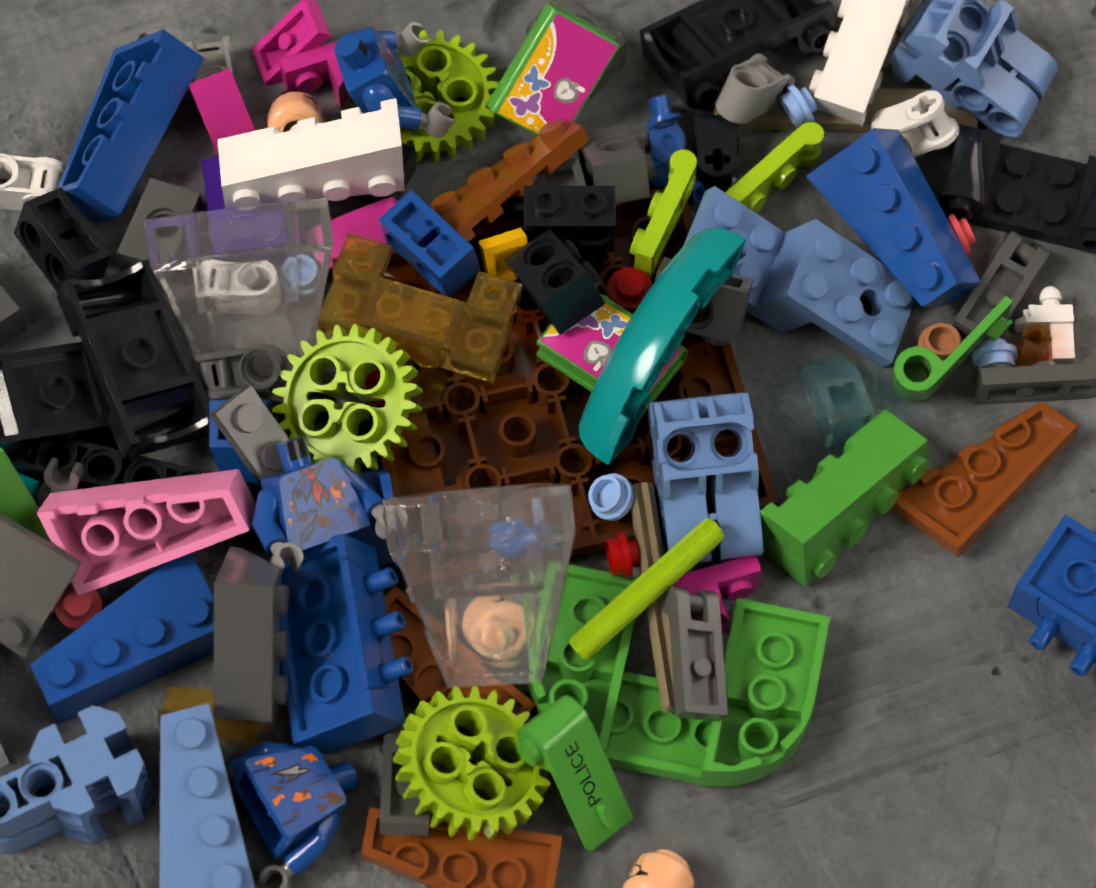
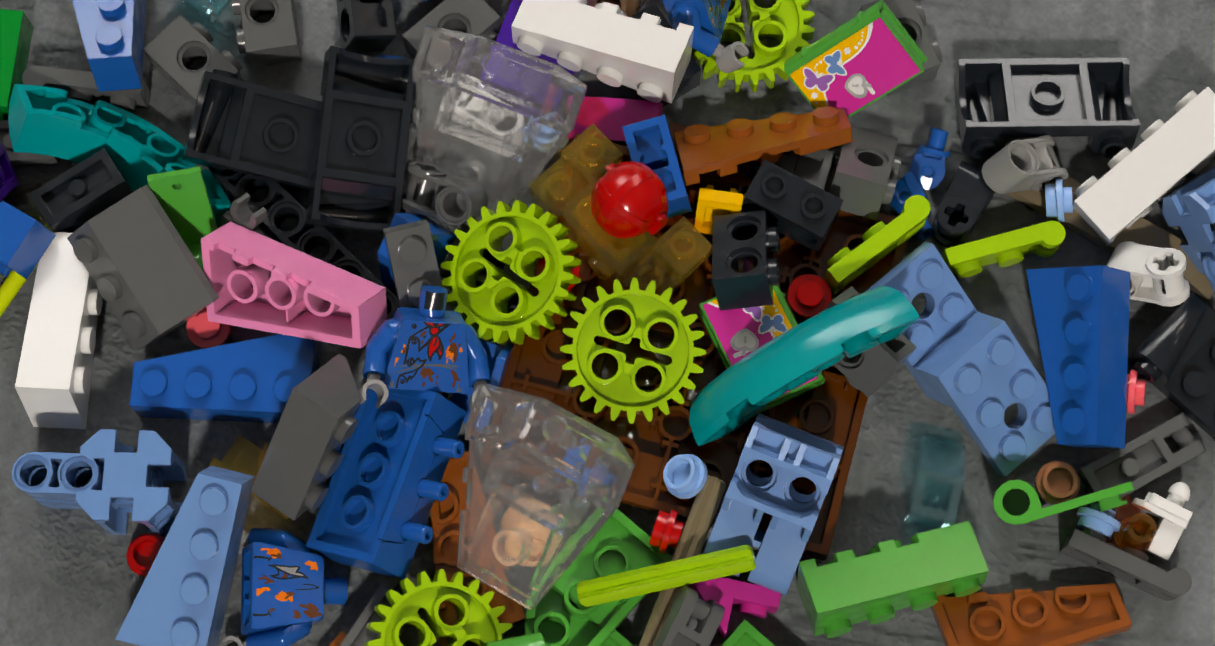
camera: 30 degrees right, 10 degrees up
none -> red plate [126,533,165,578]
none -> lime gear [560,277,706,424]
none -> red cap [591,161,668,239]

